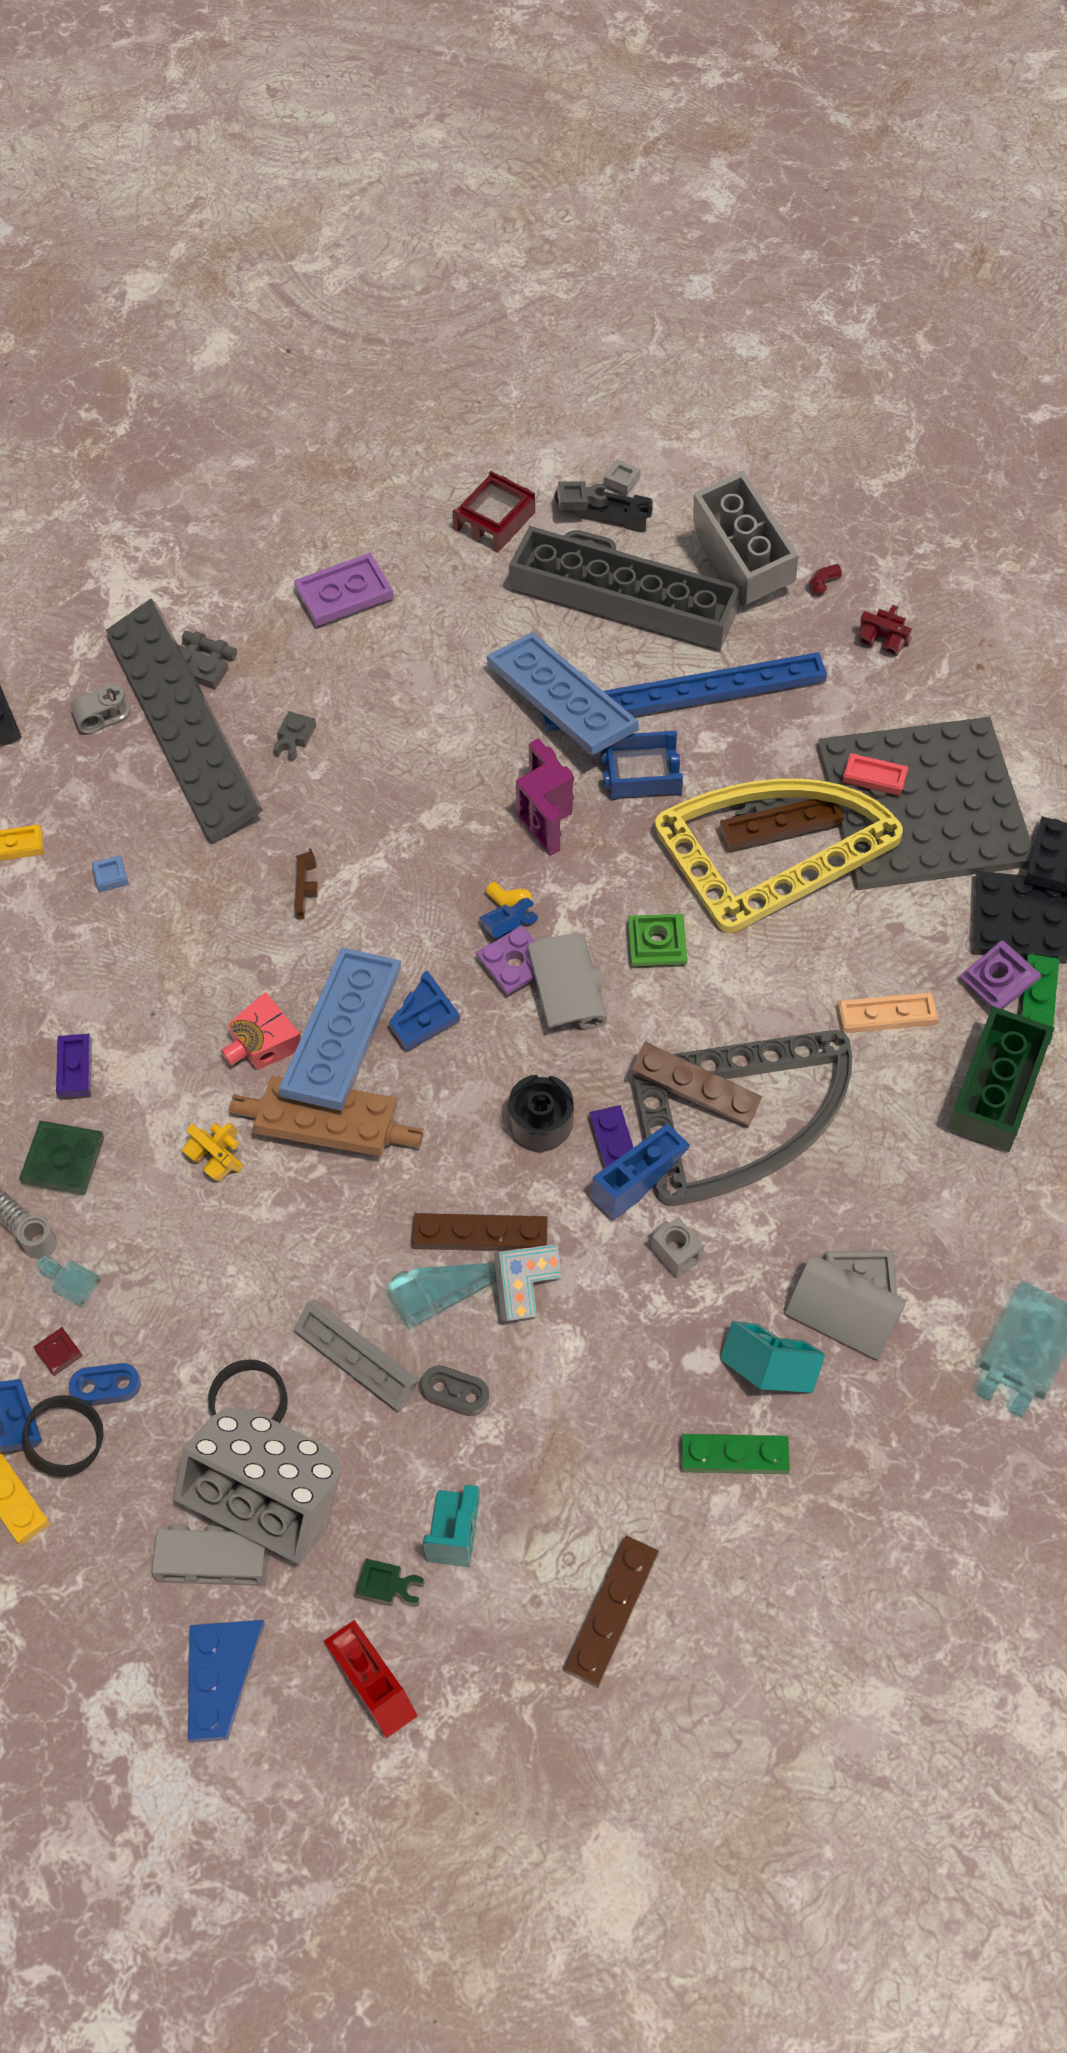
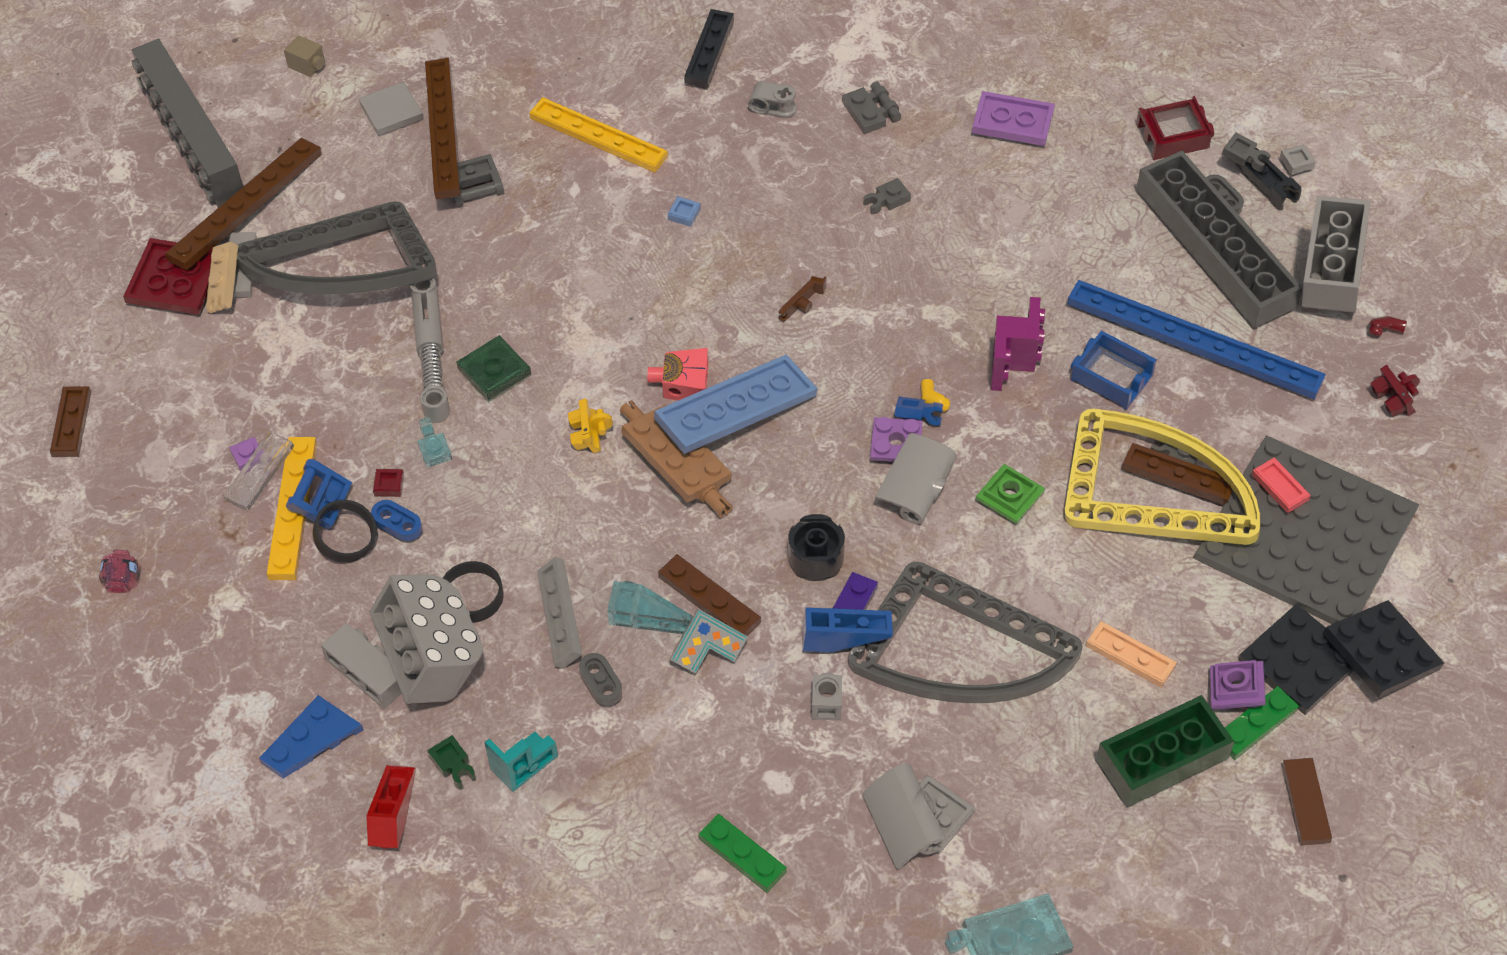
camera: 40 degrees right, 5 degrees down
dark purple plate [56,1033,92,1098] -> none
dark grey plate [106,599,263,843] -> none
blue wing [389,971,460,1051] -> none
medium blue plate [487,632,639,755] -> none
reddish brown plate [565,1535,659,1688] -> none
reddish brown plate [630,1041,763,1128] -> none
teal panel [721,1321,826,1393] -> none

